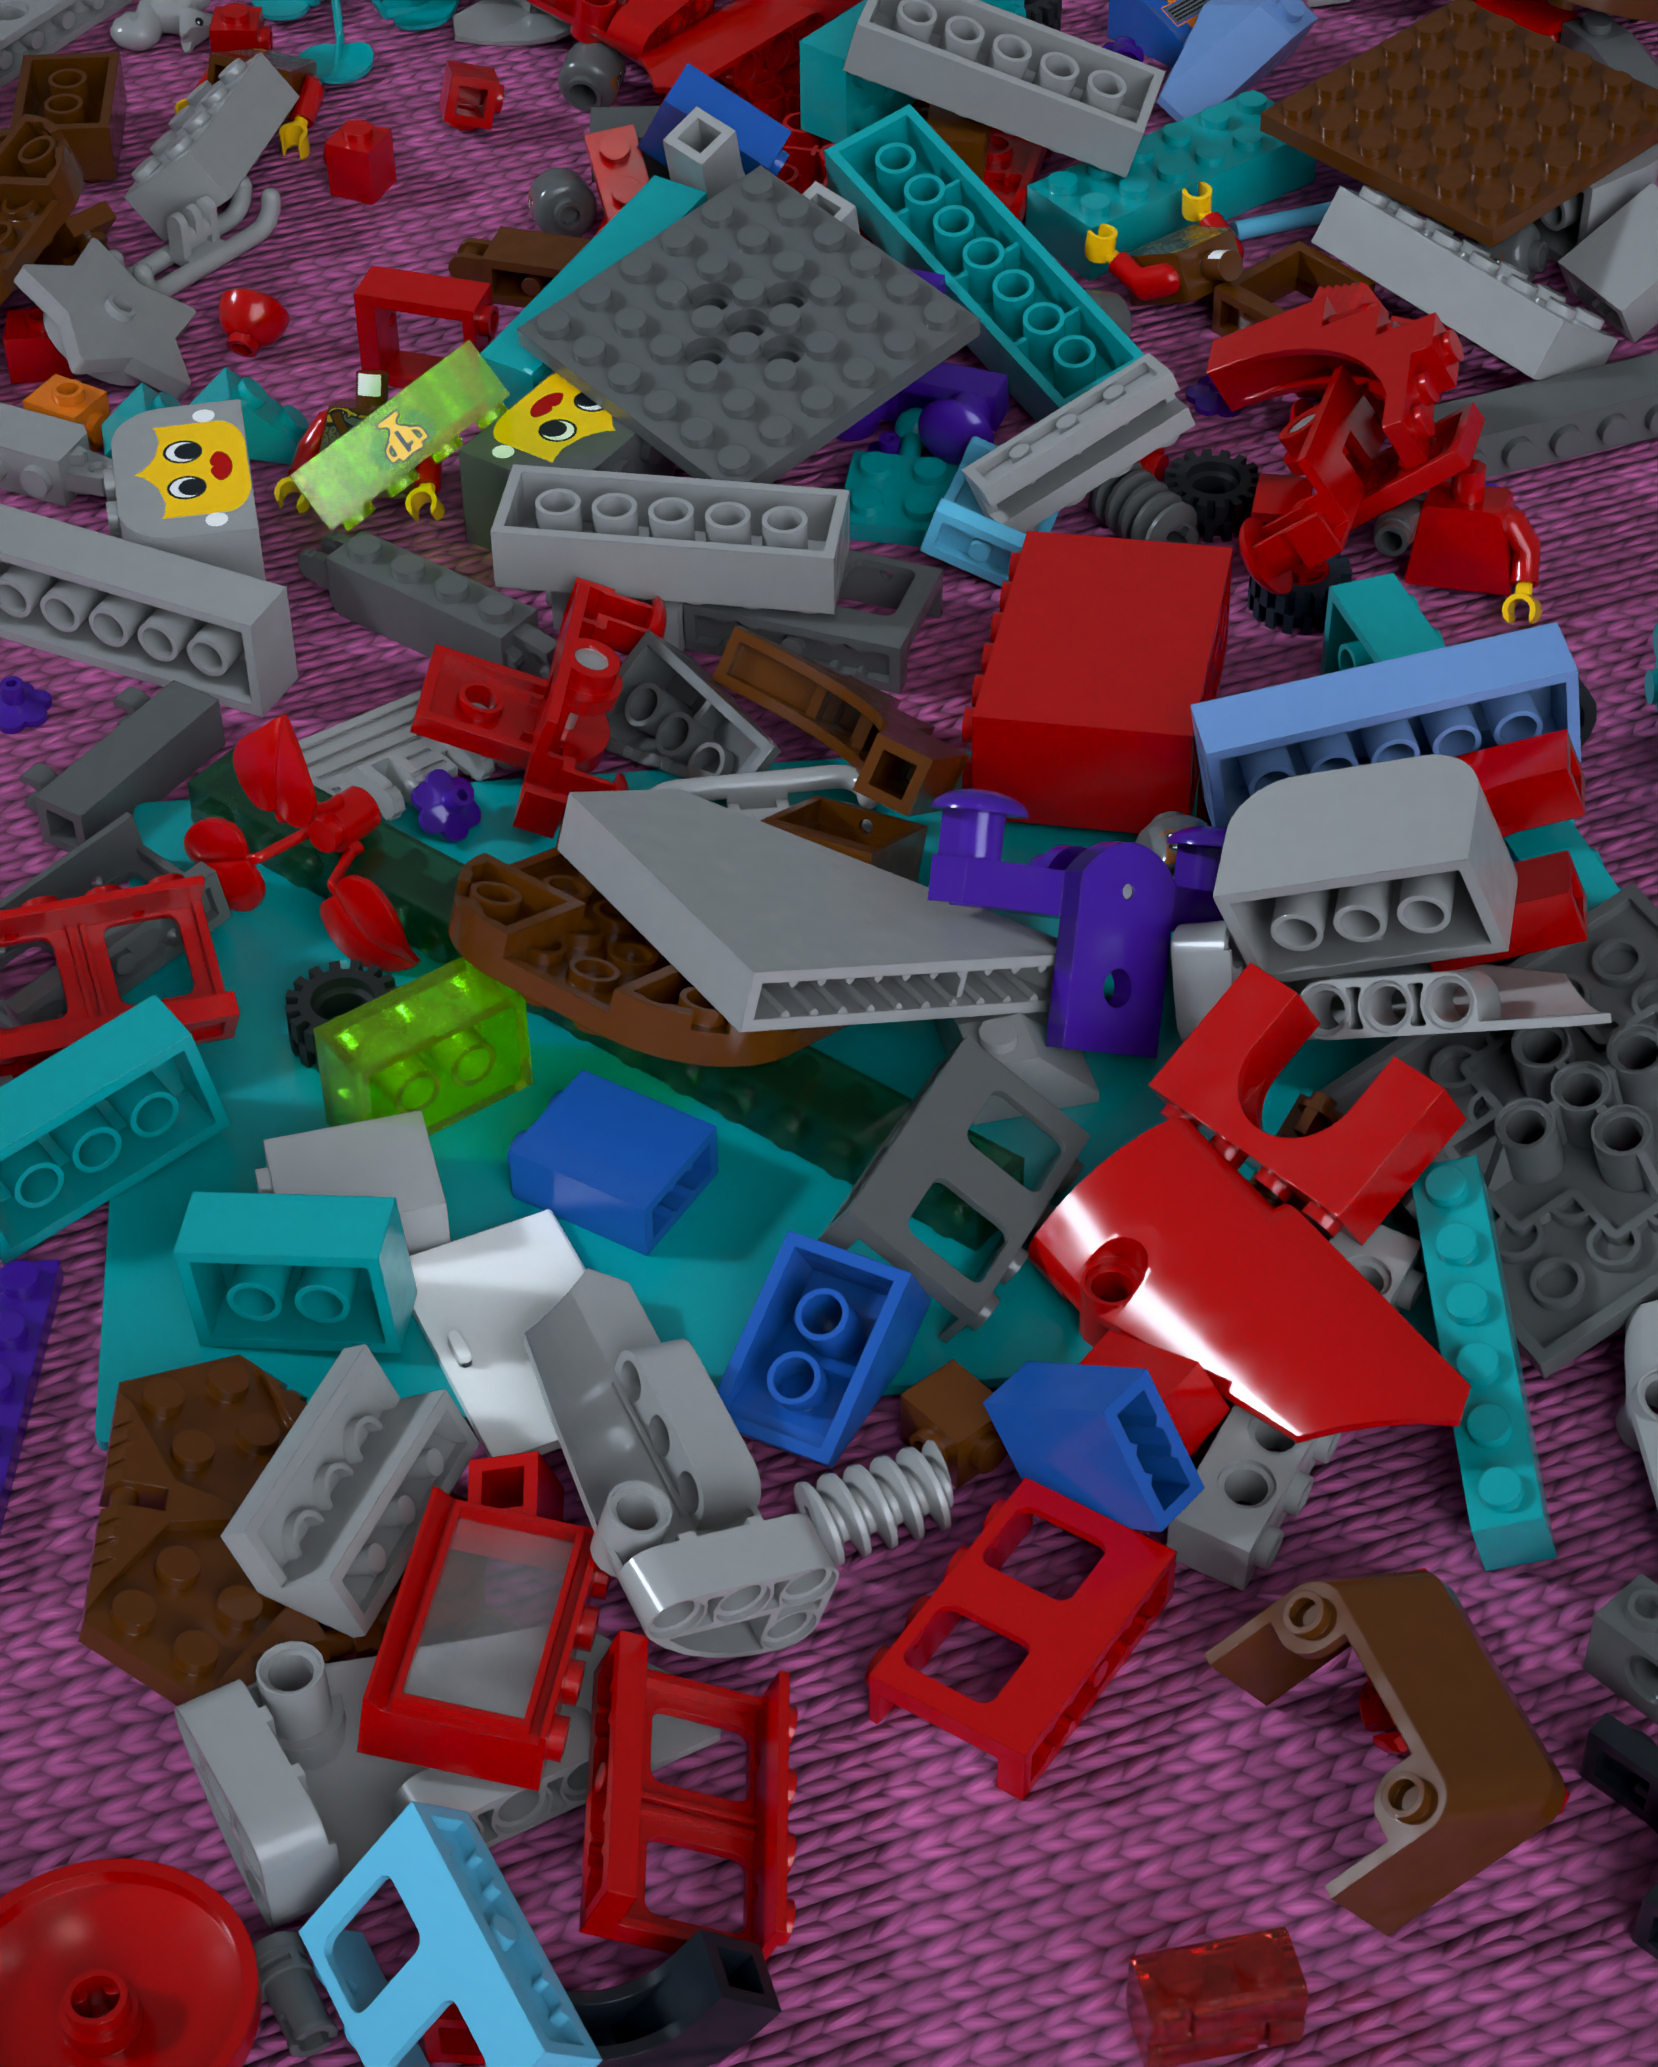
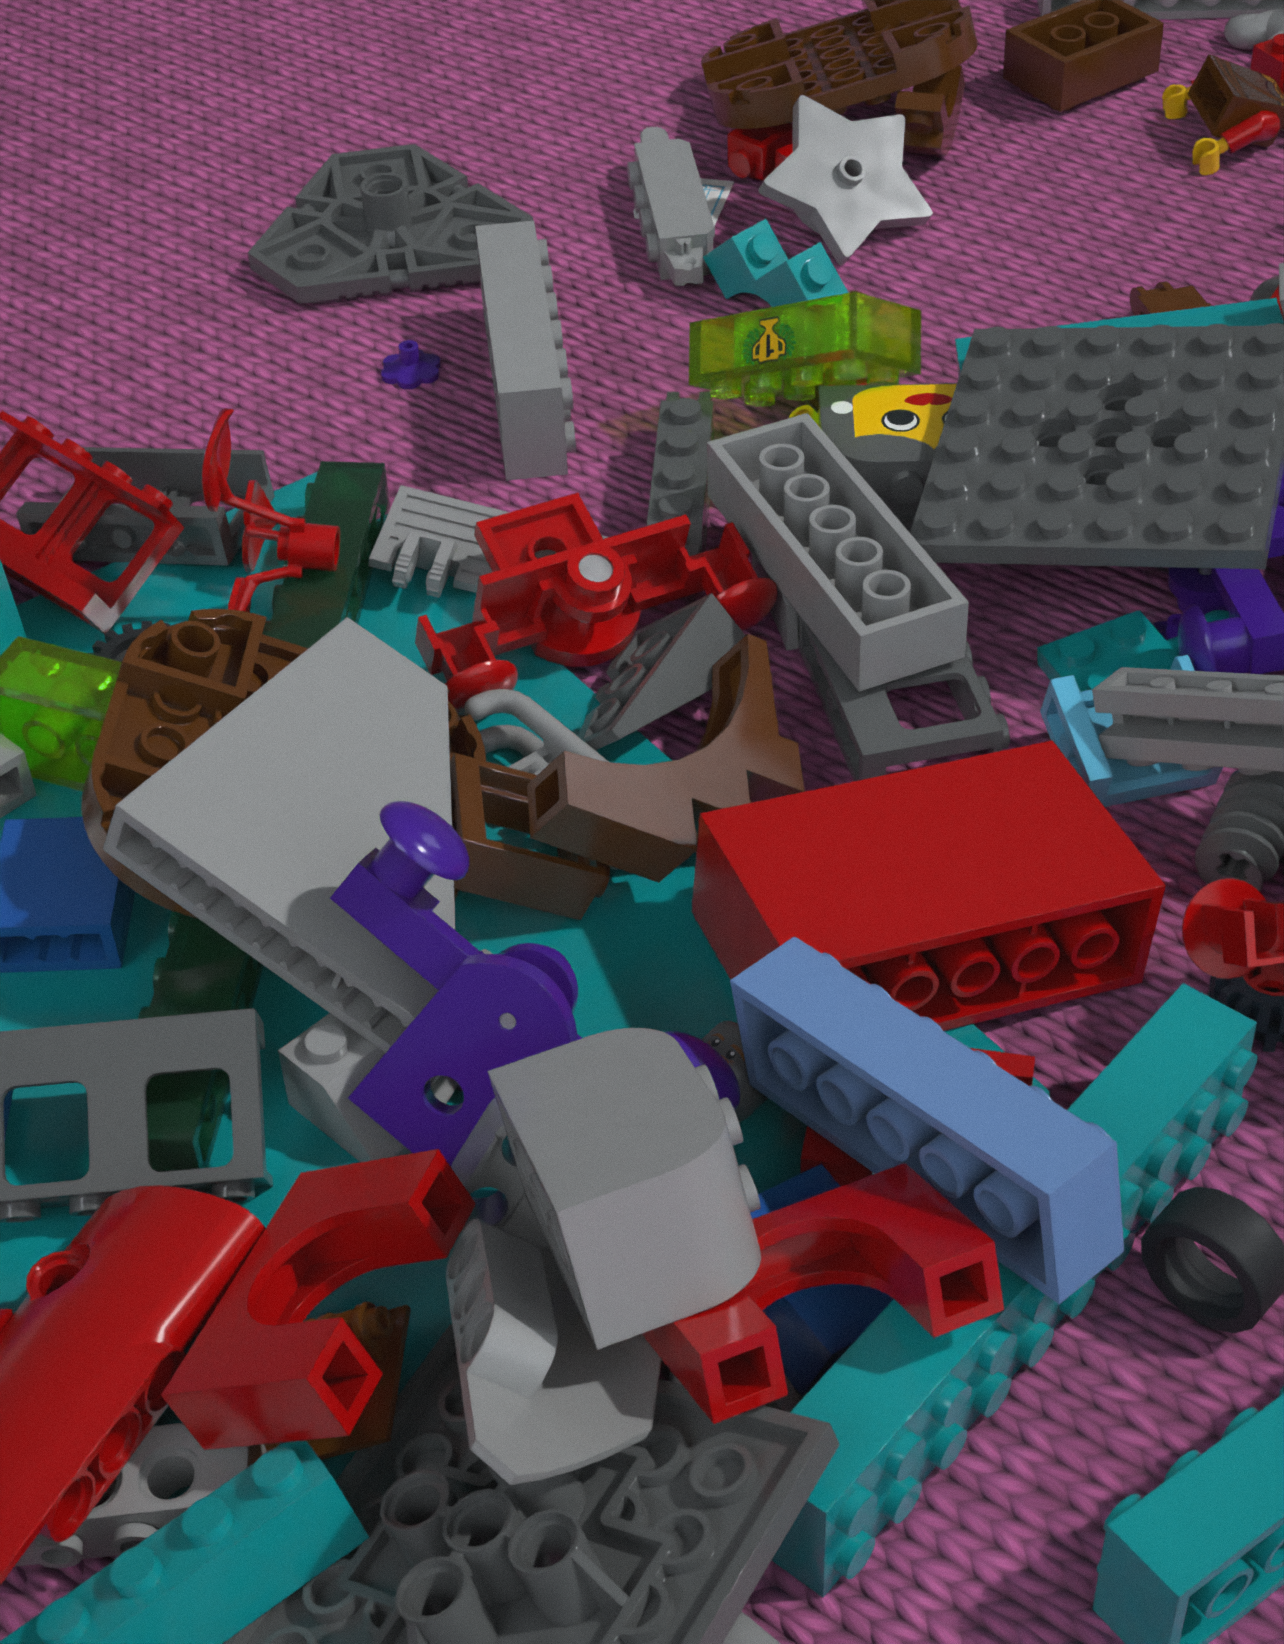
camera: 60 degrees right, 0 degrees up
dark grey brick [20,680,226,853] -> none
orange brick [23,374,111,452] -> none
brick [103,399,266,581] -> none
light grey piece [109,176,281,297] -> none
light grey brick [124,52,300,242] -> none
red brick [219,288,290,357] -> none
red brick [323,119,397,205] -> none
red window [353,265,499,401] -> none
dark purple plant [411,769,481,843] -> none

